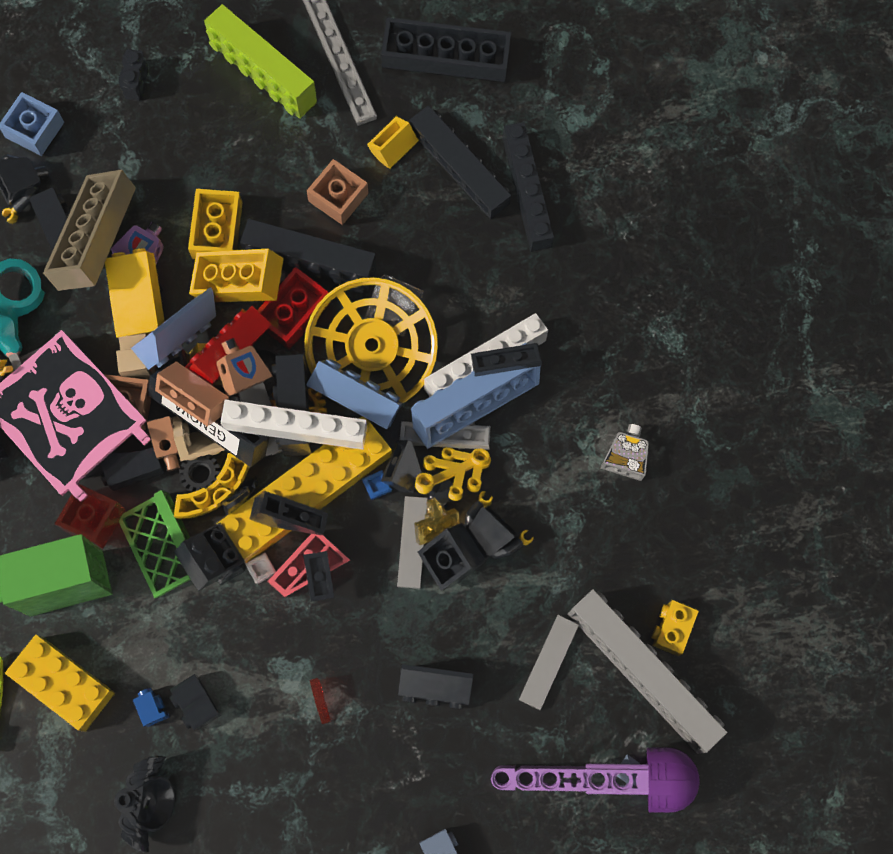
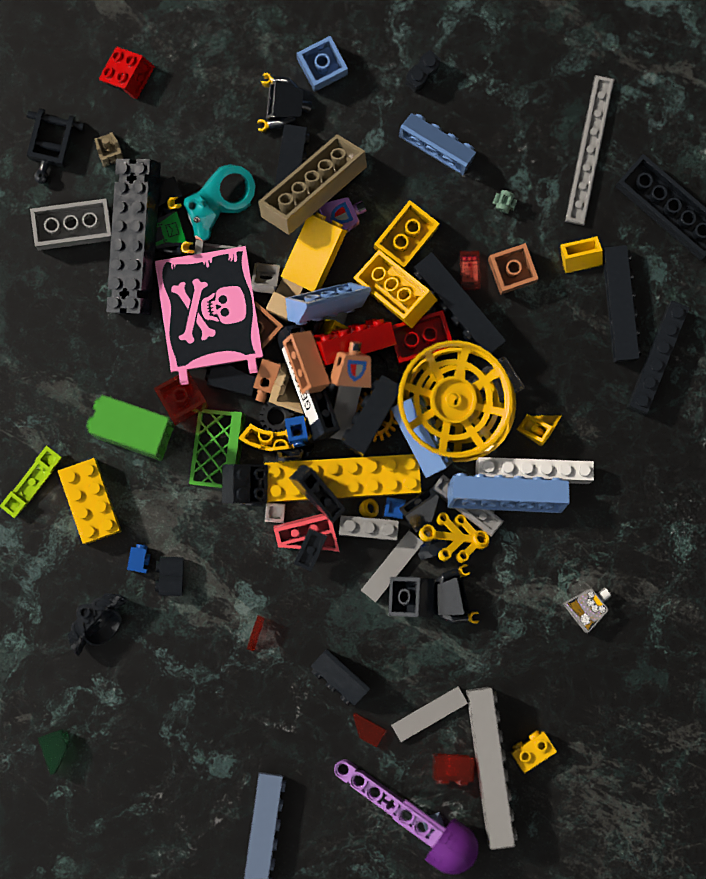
camera: 30 degrees right, 10 degrees up
lime brick [204,4,317,119] -> none
white brick [221,400,367,450] -> none
clear yellow hinge [414,498,460,545] -> none
black tile [471,343,542,377] -> none
none -> light grey piece [251,263,280,294]
none -> blue brick [285,415,308,447]
none -> light grey arch [339,515,399,541]
none -> clear red tile [353,713,386,747]
none -> yellow piece [359,499,379,518]
none -> yellow dish [398,341,513,458]
none -> medium blue slope [399,113,476,175]
none -> clear red brick [432,753,474,785]
none -> clear red tile [460,251,480,290]
none -> sand green gear [493,190,517,213]
none -> yellow slope [517,414,562,446]

